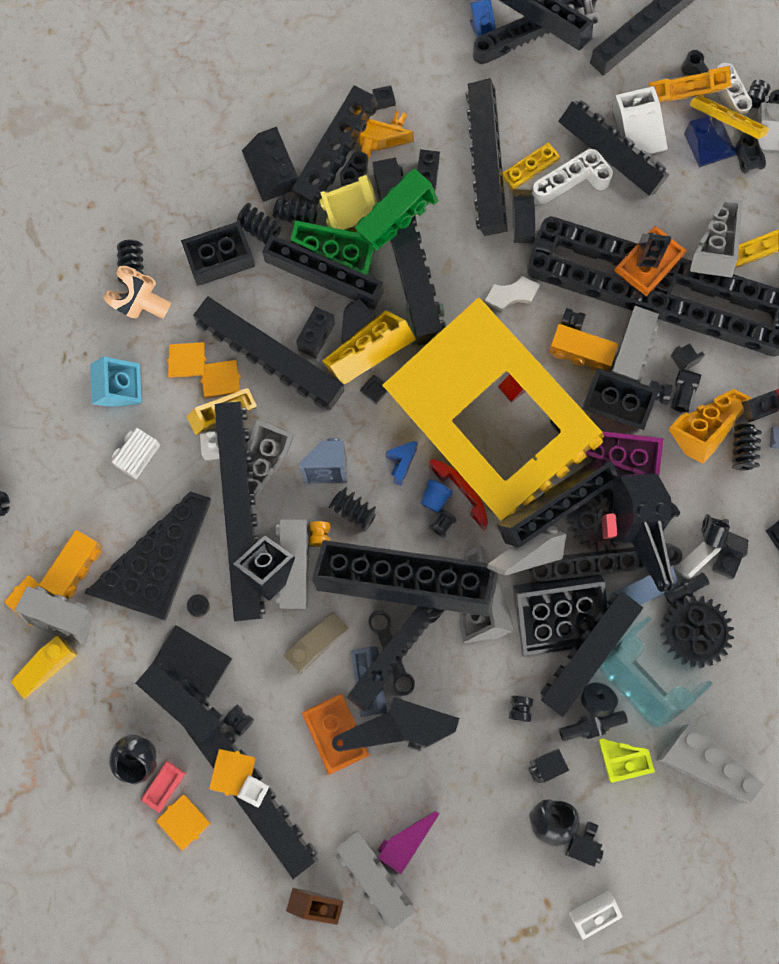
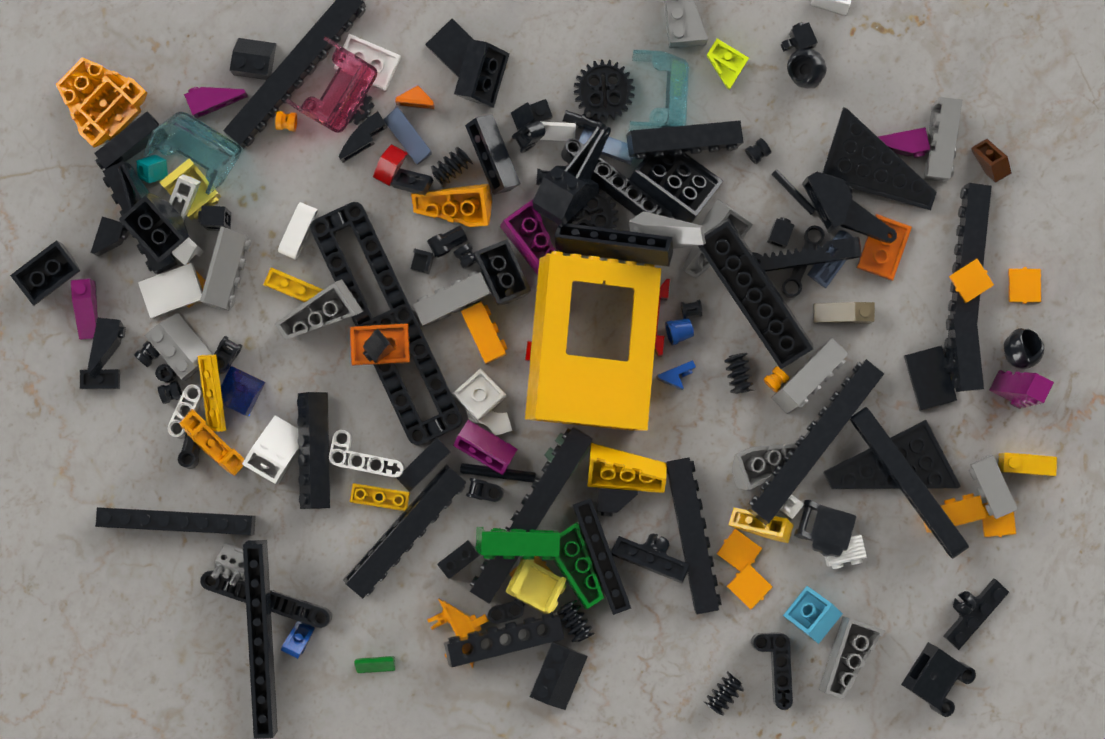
camera: 140 degrees left, 10 degrees up
light nougat connector [104,266,171,319] -> none
coral tile [141,761,186,813] -> none
black brick [181,221,255,286] -> none
black tile [187,594,210,617] -> none
black wheel [223,704,254,737] -> none
black slope [233,535,295,601] -> none
black piece [237,203,282,245] -> none
white tile [237,775,269,807] -> none
black brick [296,306,335,358] -> none
sand blue slope [299,438,347,484] -> none
black tile [360,375,388,404] -> none
black tile [372,85,396,110] -> none
black brick [528,749,570,783] -> none
black pin [559,710,628,741] -> none
black wheel [561,308,586,331] -> none
black piece [581,682,618,717] -> none
coral tile [601,514,617,539] -> none
none -> green slope [354,656,396,673]
none -> white tile [452,368,507,422]
none -> magenta brick [453,420,518,475]
none -> black axle [460,463,536,483]
none -> black brick [465,114,521,195]
none -> black piece [466,477,504,502]
none -> black plate [611,533,690,583]
none -> black beam [751,632,793,710]
none -> black brick [767,217,795,249]
none -> black bar [771,169,816,215]
none -> black piece [794,500,856,557]
none -> light grey wedge [819,616,885,699]
none -> black wing [822,107,937,210]
none -> black beam [850,407,969,559]
none -> magenta wedge [989,370,1054,409]

